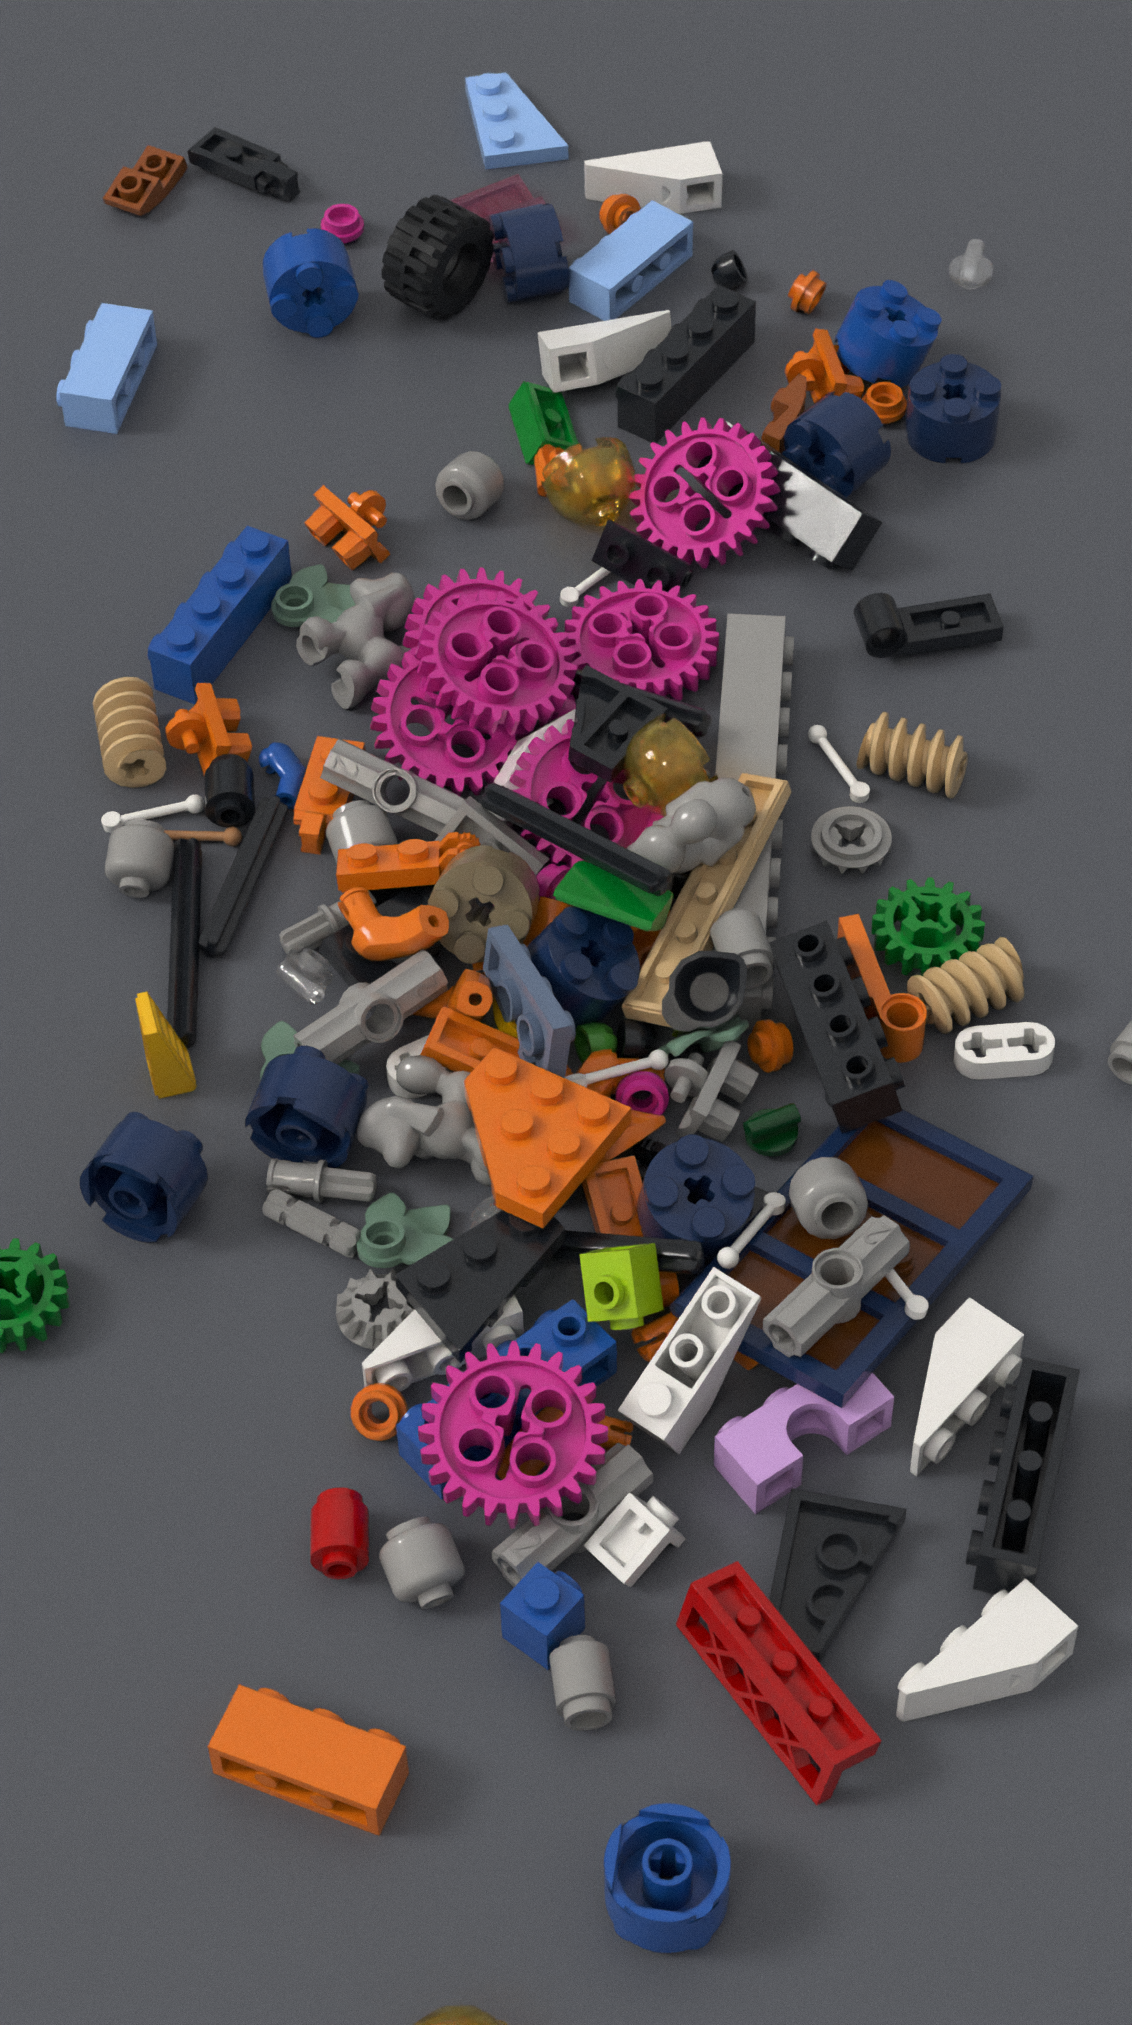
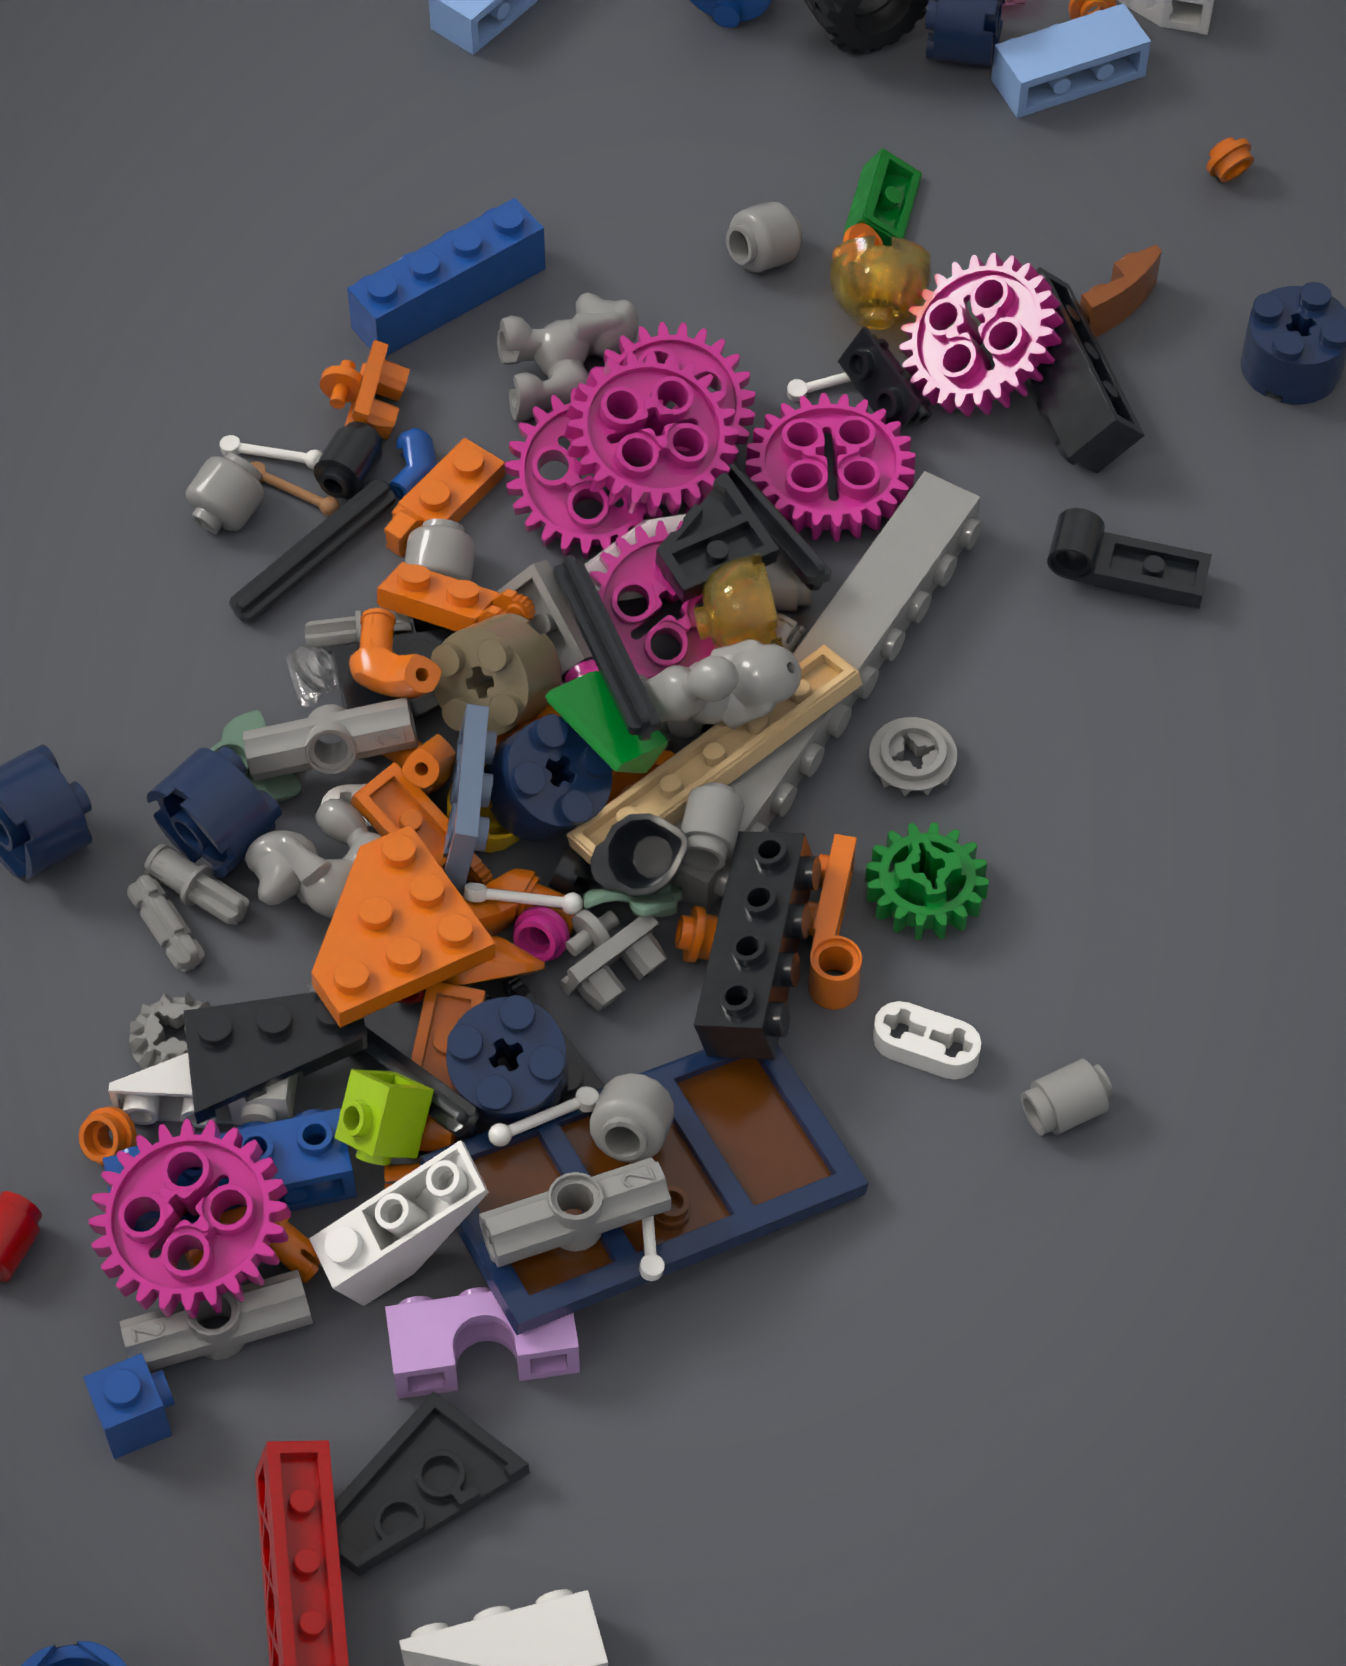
camera: 25 degrees right, 5 degrees up
tan piece [93,677,167,788] -> none
yellow slope [135,992,197,1099] -> none
black axle [167,838,202,1048] -> none
sand green plate [271,564,356,627] -> none
orange hips [304,485,390,571] -> none
light grey piece [320,739,466,835] -> none
sand green plate [356,1192,453,1268] -> none
light grey head [379,1516,465,1610] -> none
white slope [538,310,671,393] -> none
light grey brick [549,1635,617,1731] -> none
bright green hinge [574,1022,618,1063] -> none
white bracket [583,1492,686,1587] -> none
black brick [615,285,756,443] -> none
black hinge [711,250,748,289] -> none
dark green plate [743,1103,801,1157] -> none
dark blue brick [781,391,891,498] -> none
orange hips [785,328,864,404] -> none
white hinge [808,725,870,803] -> none
blue brick [834,280,941,387] -> none
tan piece [856,711,968,798] -> none
orange plate [862,382,907,424] -> none
tan piece [907,937,1024,1034] -> none
white slope [910,1297,1024,1476] -> none
black brick [965,1357,1080,1594] -> none

